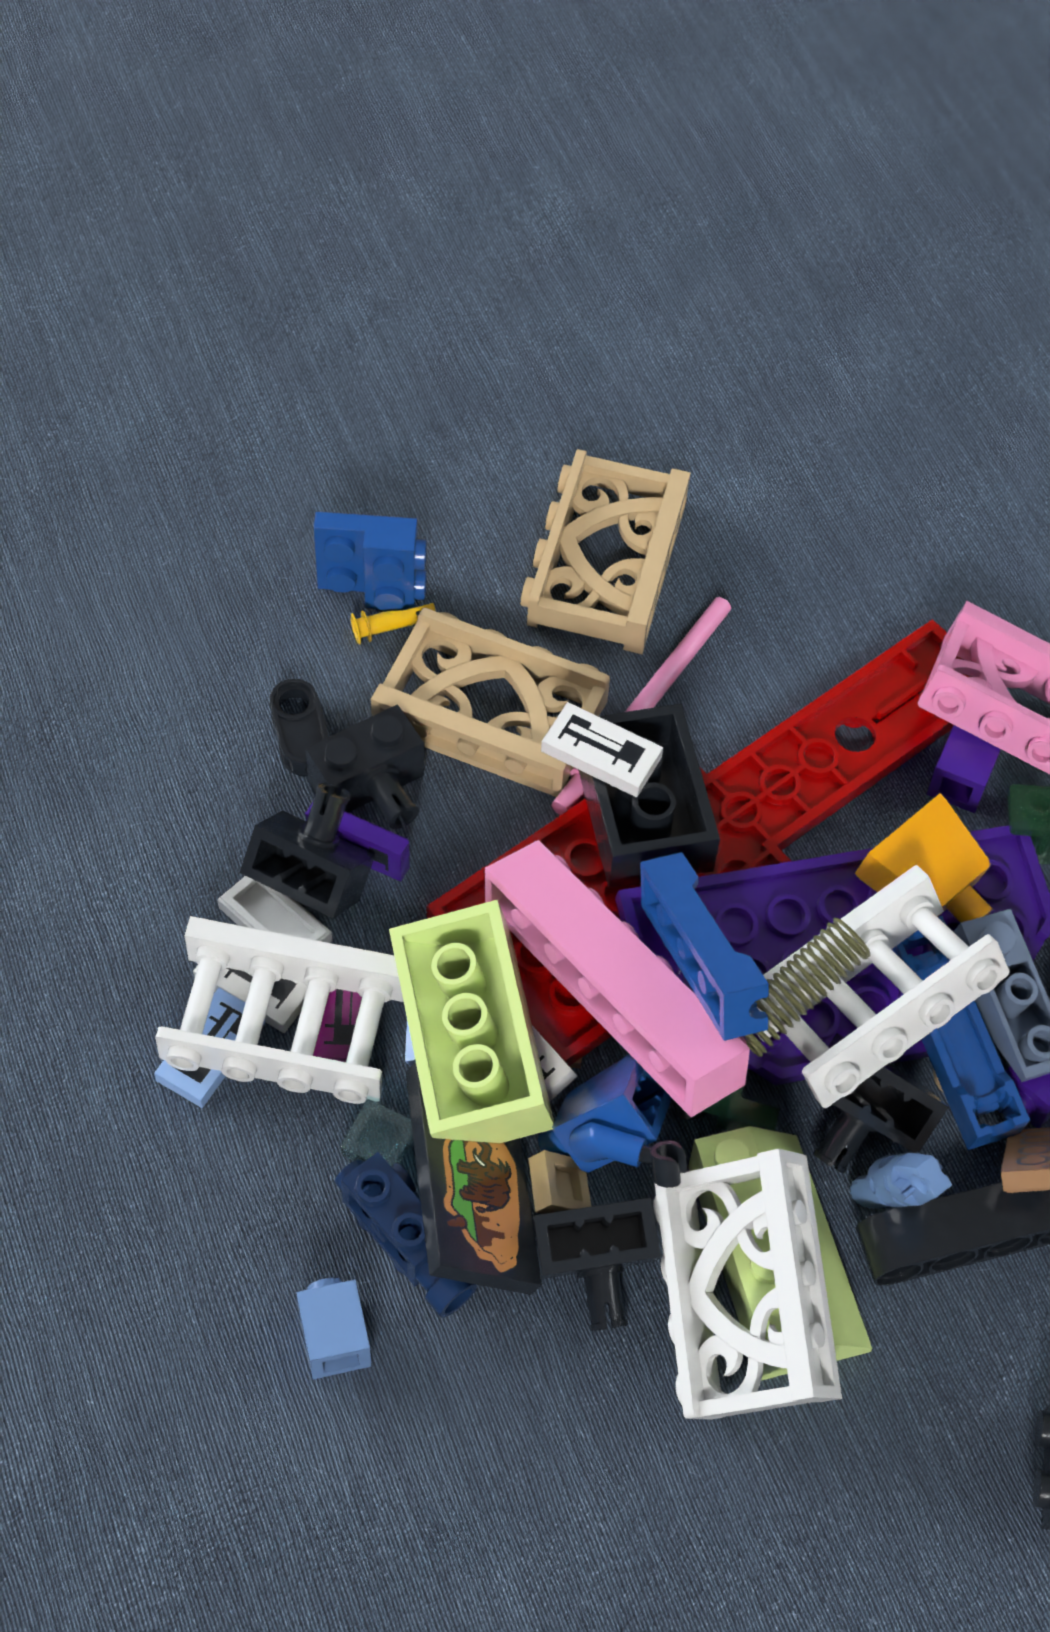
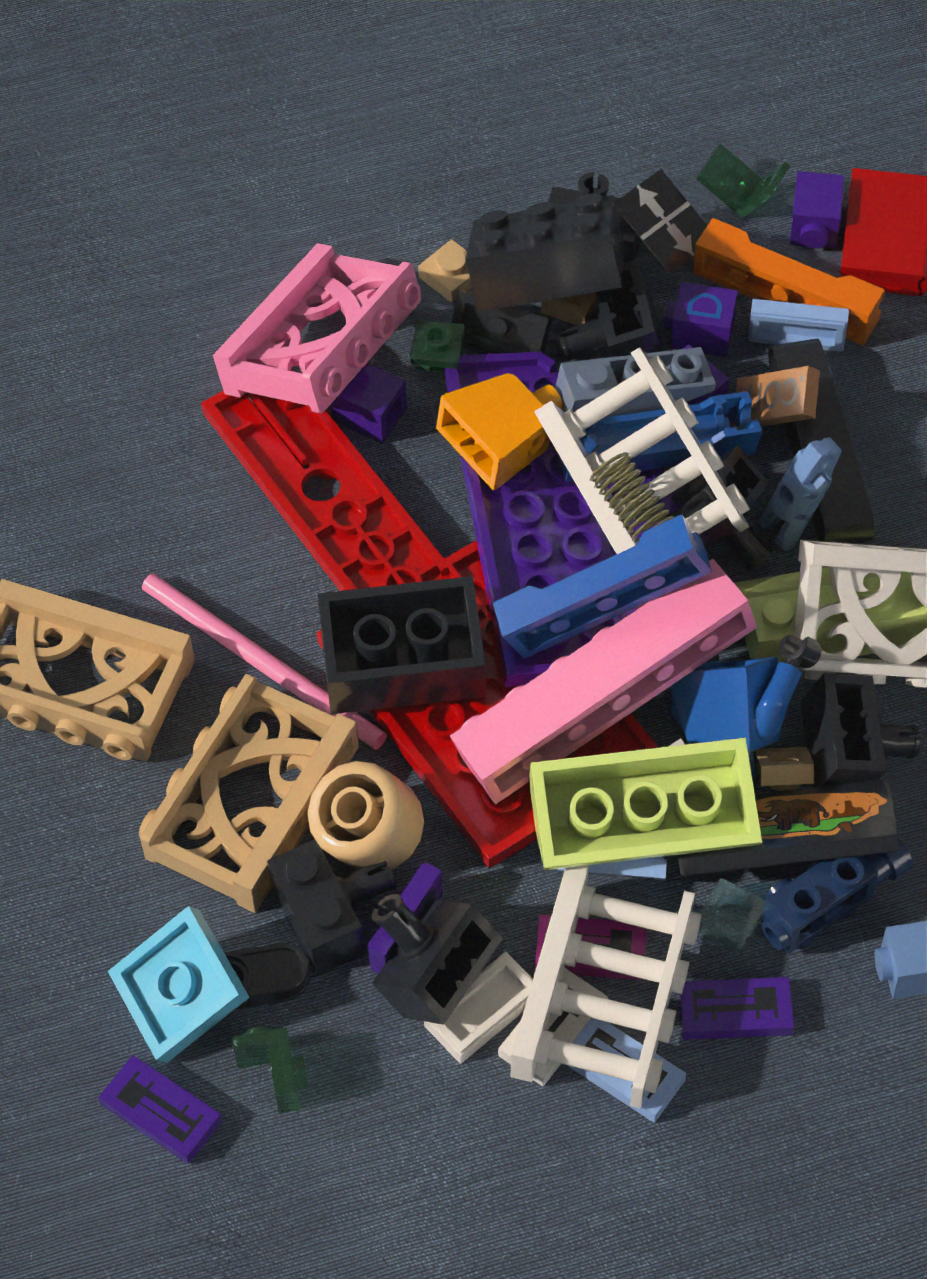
camera: 80 degrees left, 0 degrees up
blue plate [314,512,427,611] -> none
yellow piece [350,603,436,645] -> none
white tile [541,702,663,797] -> none
none -> dark purple tile [98,1055,222,1164]
none -> medium azure plate [108,906,249,1063]
none -> clear green bracket [232,1026,309,1114]
none -> tan head [307,761,424,870]
none -> dark purple tile [679,977,794,1040]

